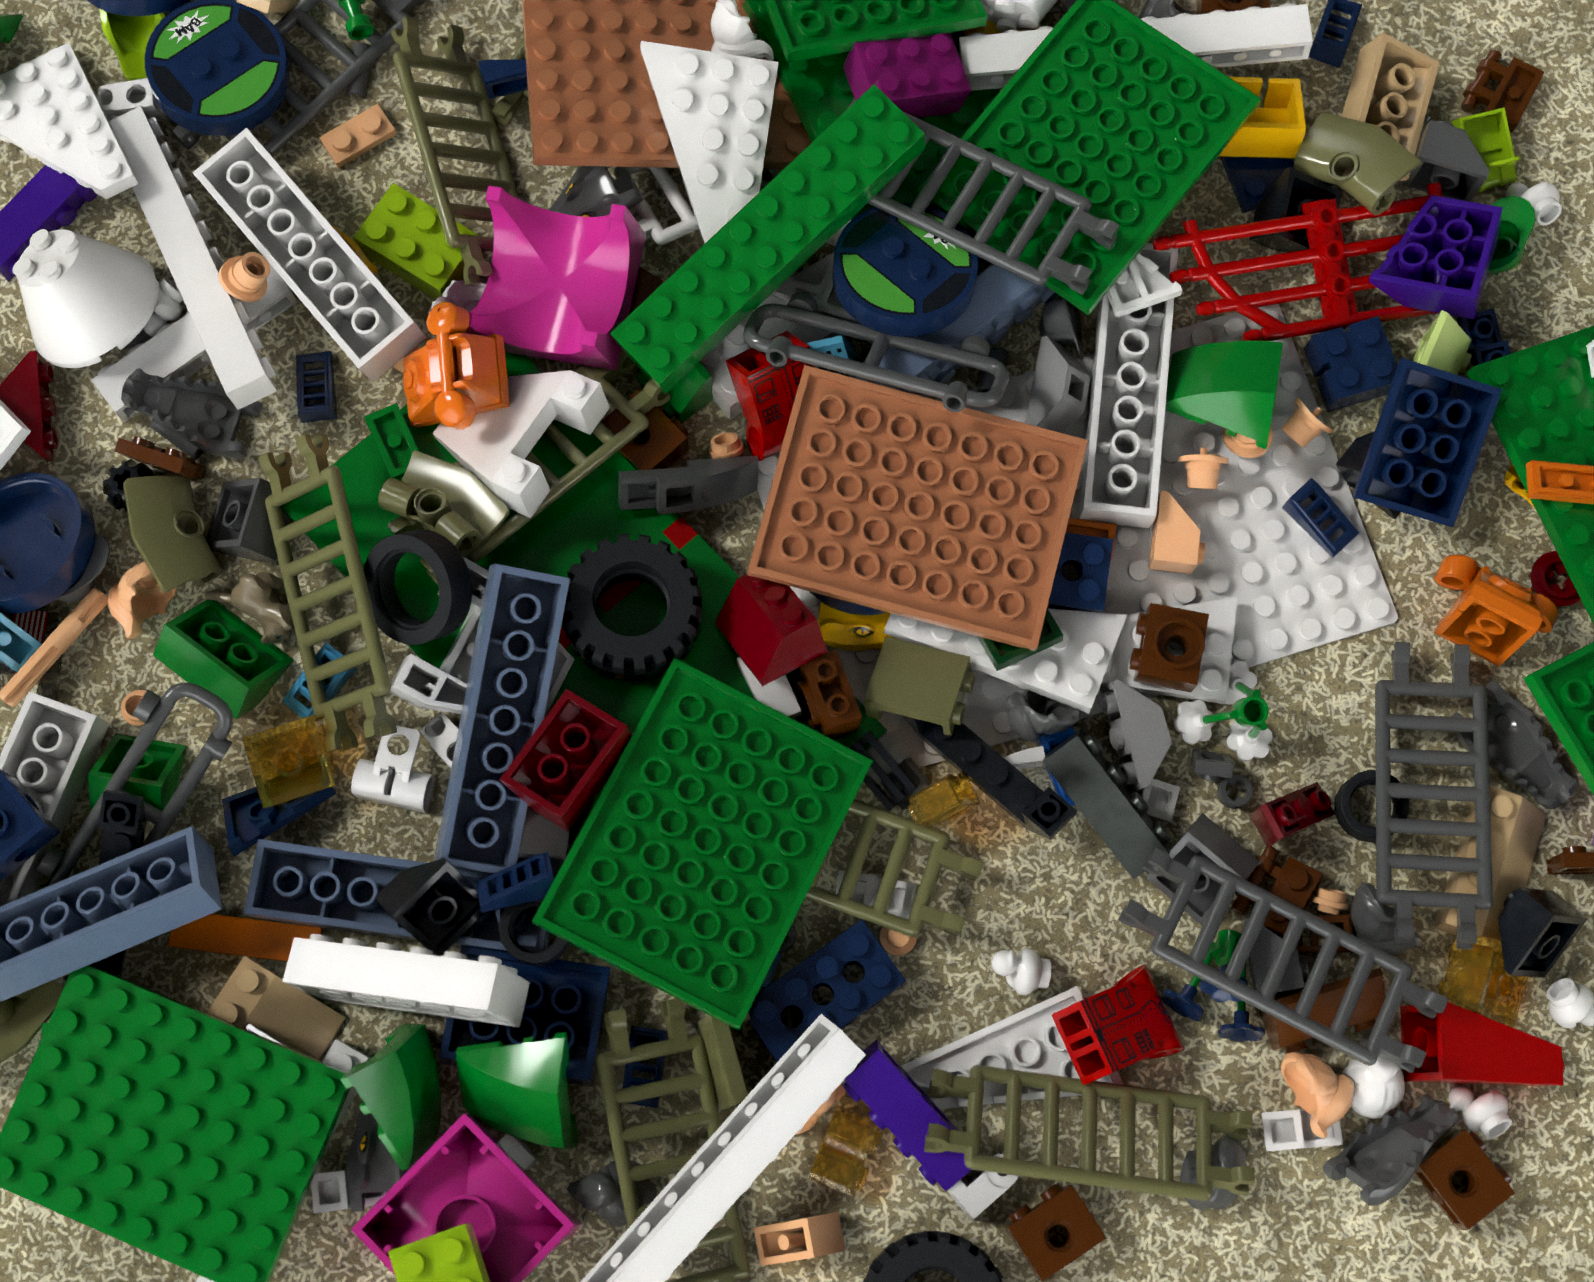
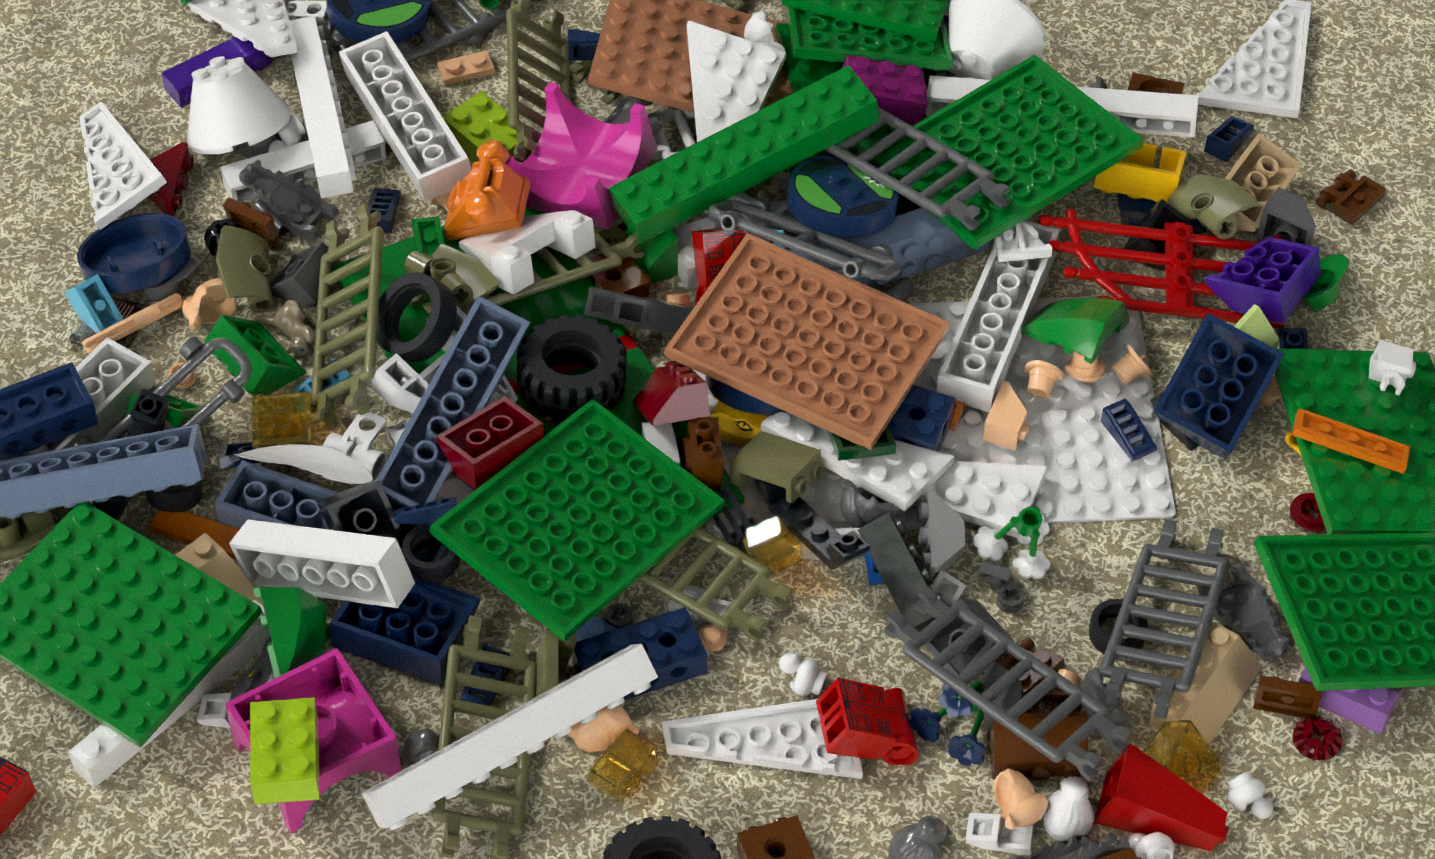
camera: 15 degrees right, 25 degrees down
light nougat piece [218,252,270,302] -> none
green wedge [455,1032,578,1149] -> none
light nougat slope [753,1212,846,1266] -> none
dark purple brick [843,1039,972,1192] -> none
olive bar [924,1065,1255,1201] -> none
white leg [947,1154,1018,1220] -> none
light grey slope [1025,336,1090,434] -> none
dark grey piece [1039,297,1084,360] -> none
reddish brown brick [1129,603,1209,693] -> none
dark red slope [1250,782,1335,848] -> none
dark blue piece [1304,316,1398,412] -> none
orange piece [1434,554,1559,667] -> none
lime piece [1451,107,1521,192] -> none
black slope [1498,887,1587,978] -> none
white animal [1505,182,1562,226] -> none
none -> white sticker [234,444,373,484]

